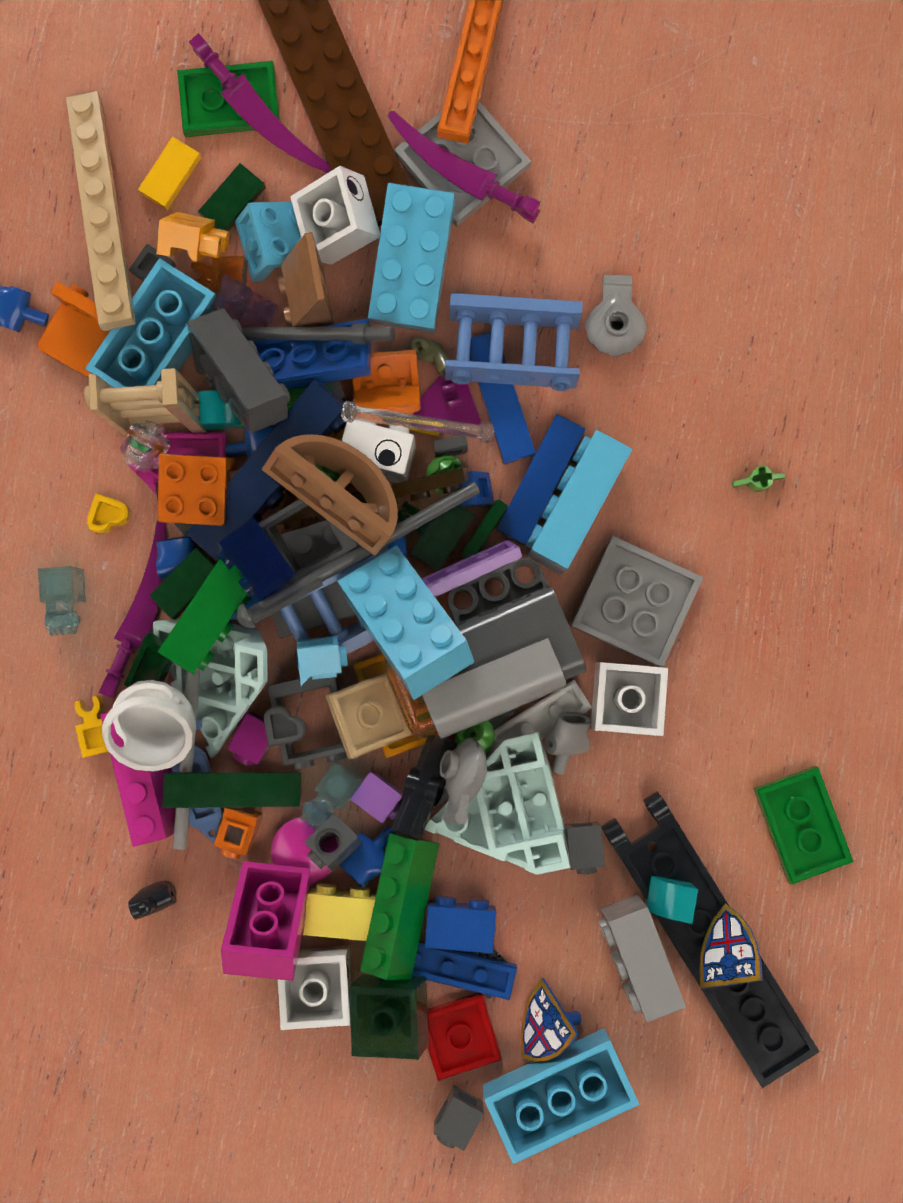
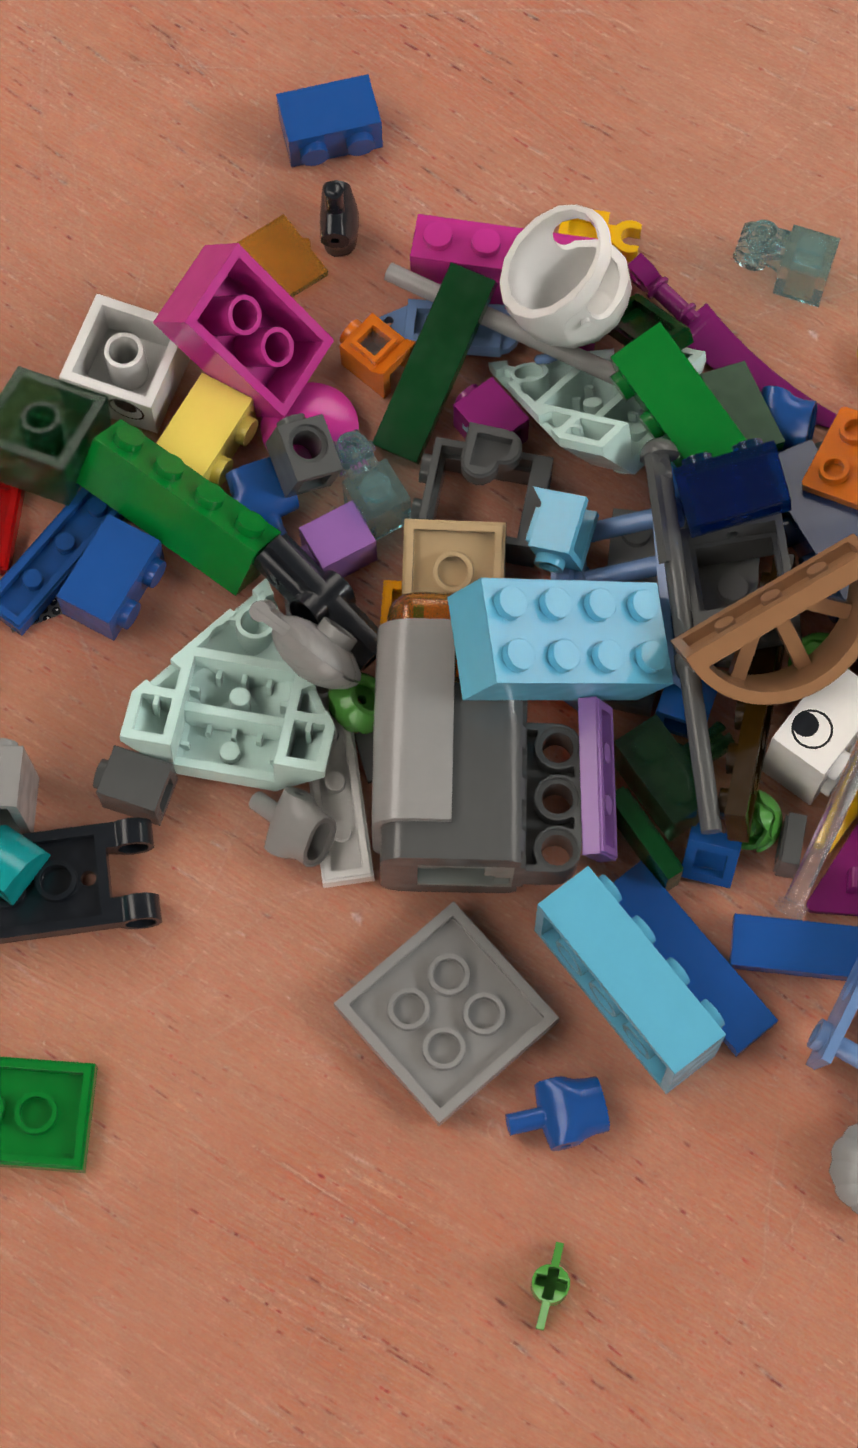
camera: 115 degrees right, 15 degrees down
white brick [590,662,668,736] -> none
none -> clear yellow piece [237,214,328,298]
none -> blue brick [276,74,383,167]
none -> blue piece [505,1076,610,1151]

